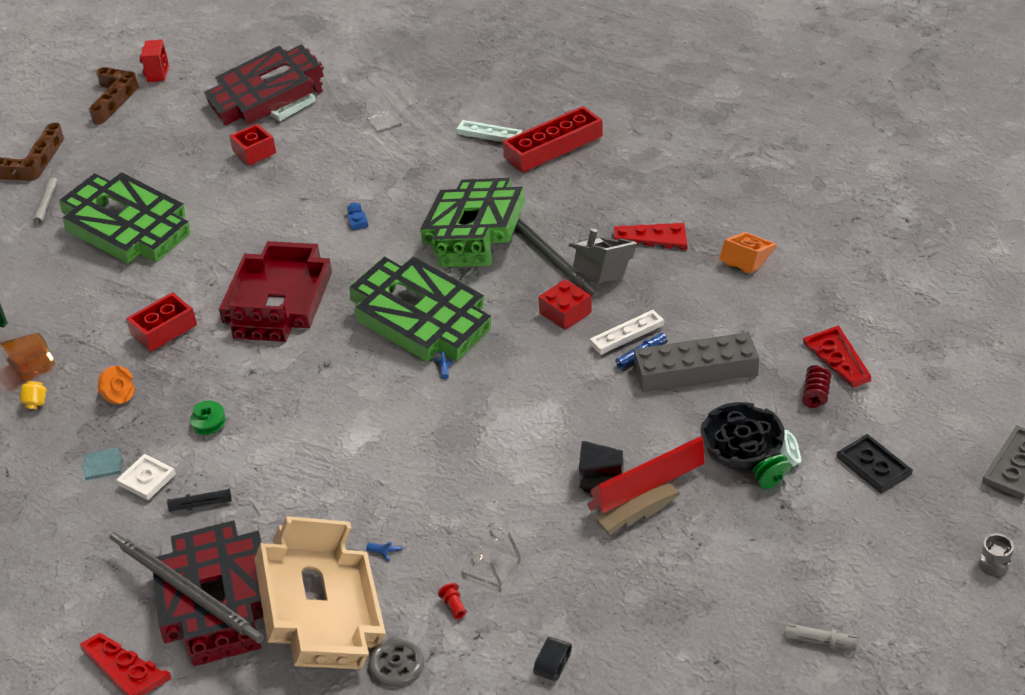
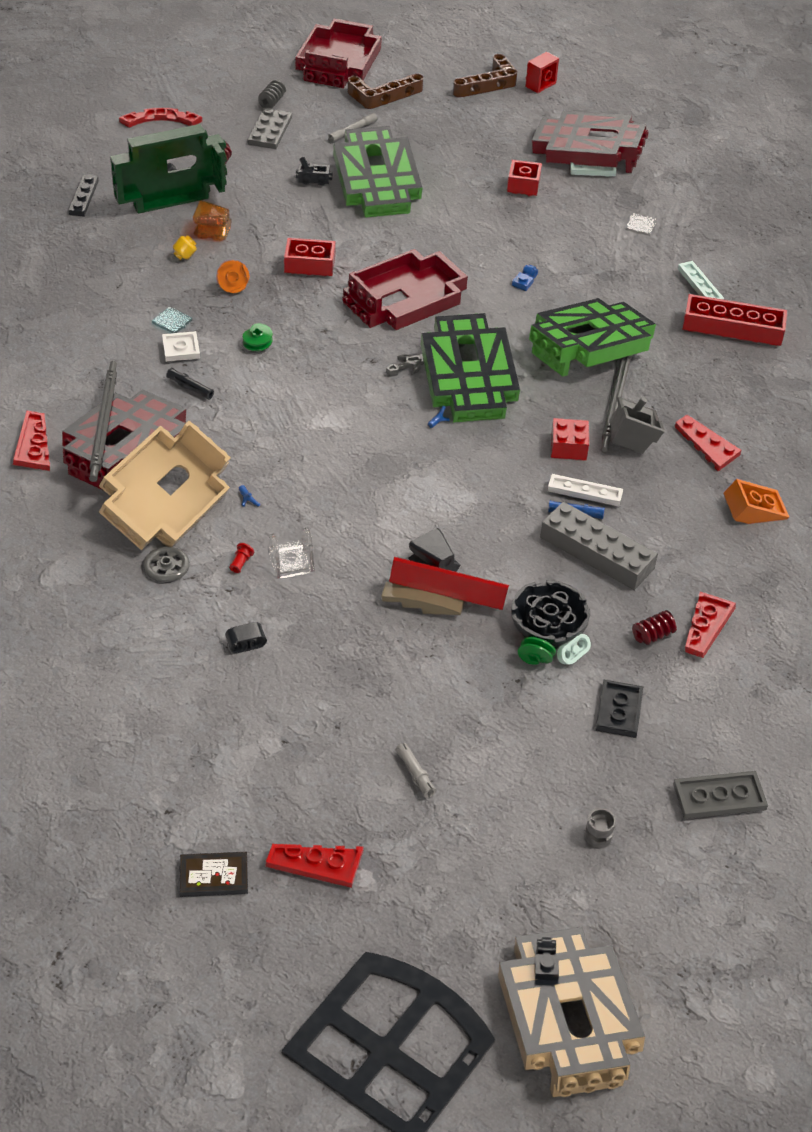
camera: 40 degrees right, 5 degrees up
none -> black brick [296,157,333,185]
none -> dark grey sword [386,344,465,376]

